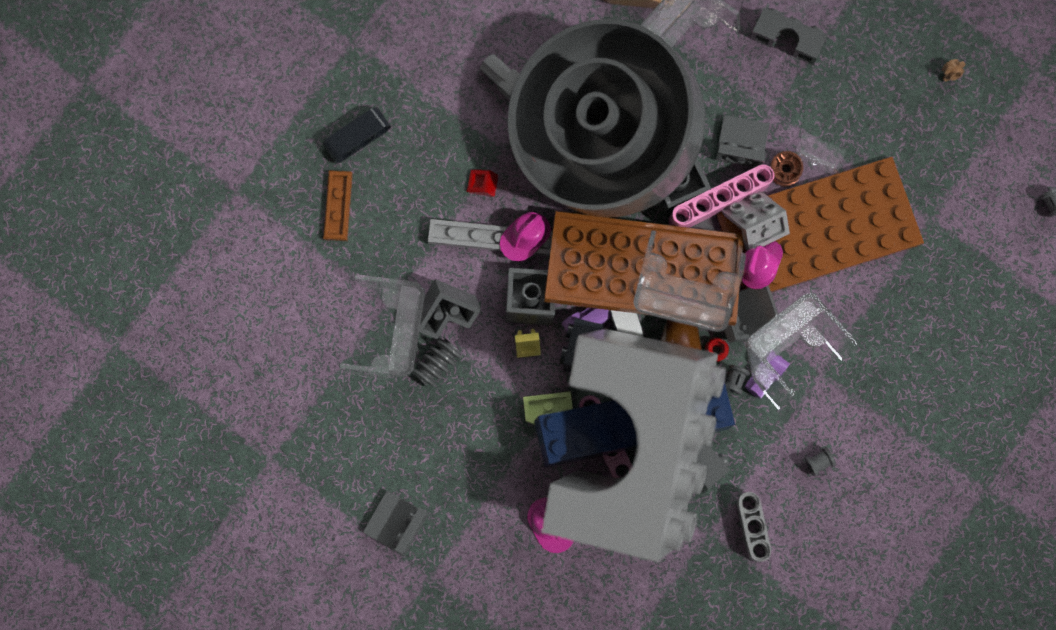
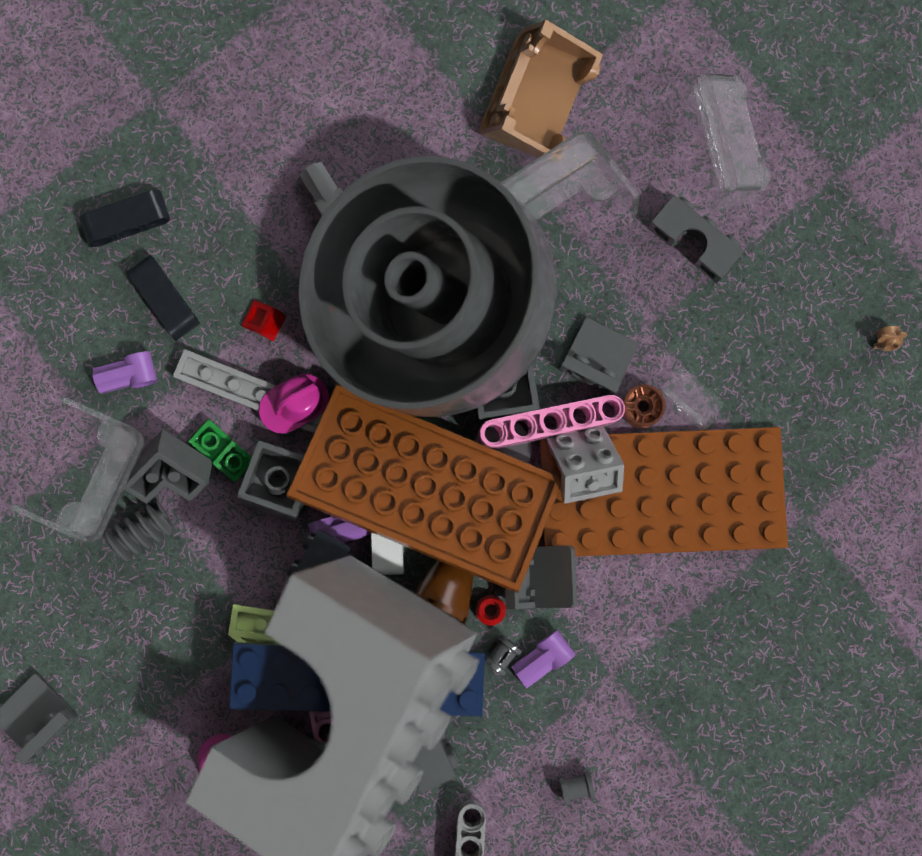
camera: 15 degrees right, 5 degrees up
dark orange tile [323,171,353,241] -> none
light yellow tile [515,329,541,358] -> none
clear windscreen [634,230,746,332] -> none
dark pink piece [741,241,783,289] -> none
clear windscreen [746,293,858,409] -> none
none -> medium lavender piece [93,351,158,394]
none -> black beam [126,254,200,341]
none -> green slope [188,418,252,482]

